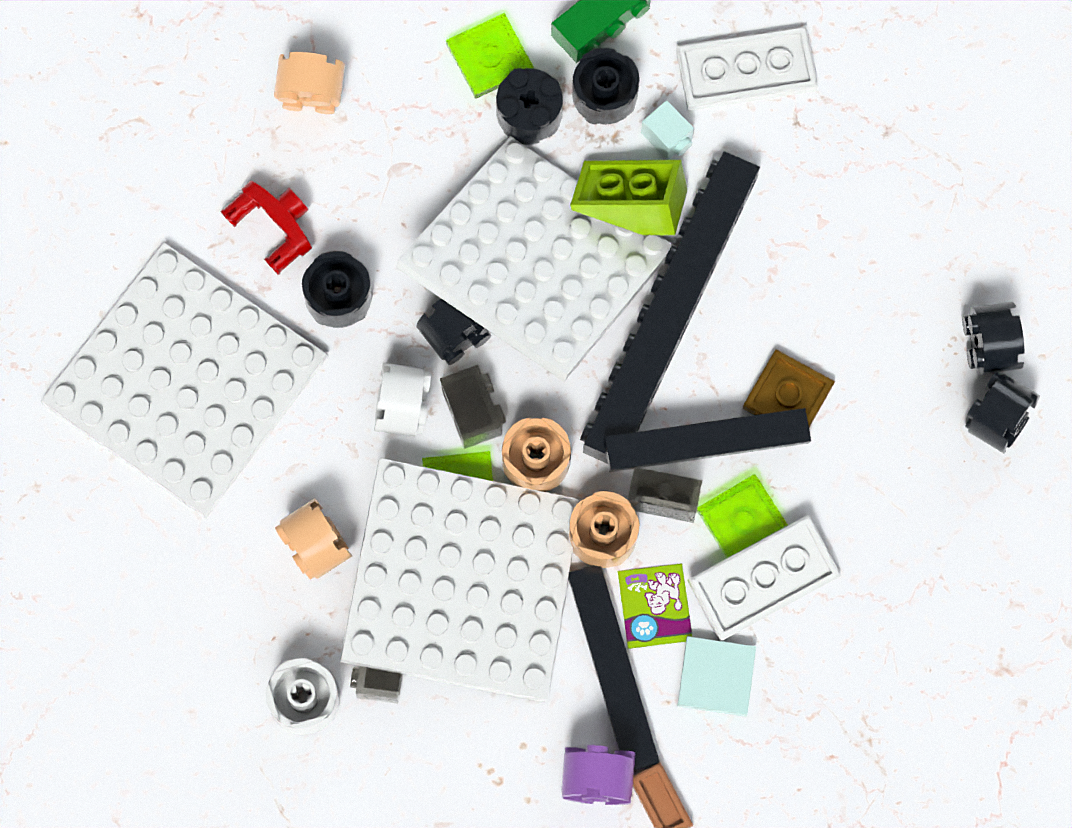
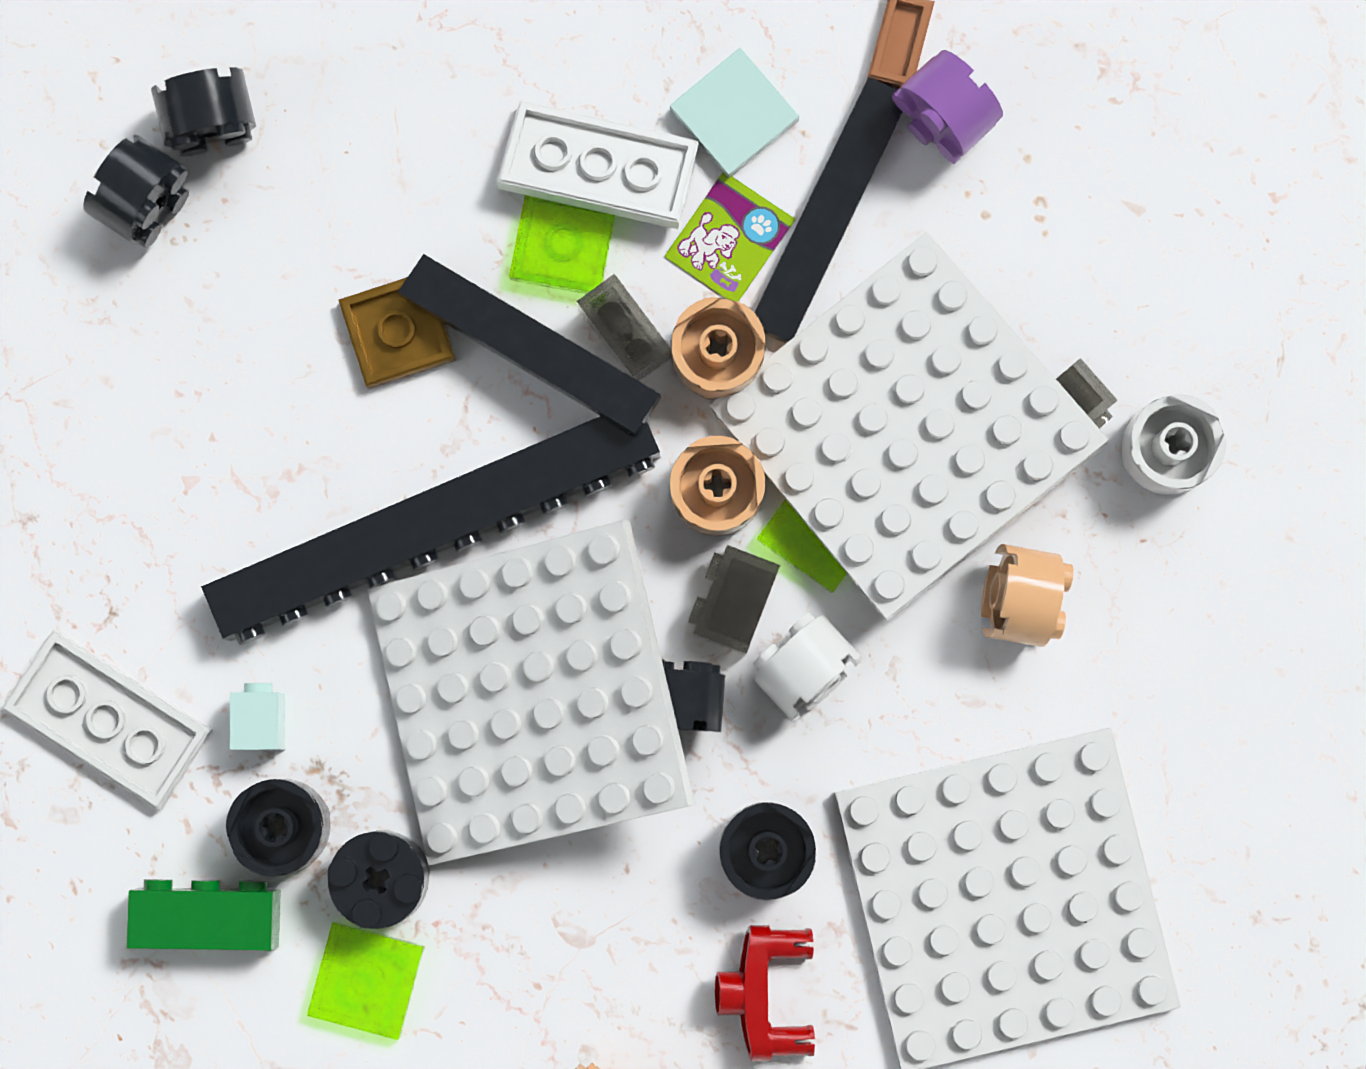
camera: 135 degrees left, 10 degrees up
lime slope [570,160,688,235] -> none

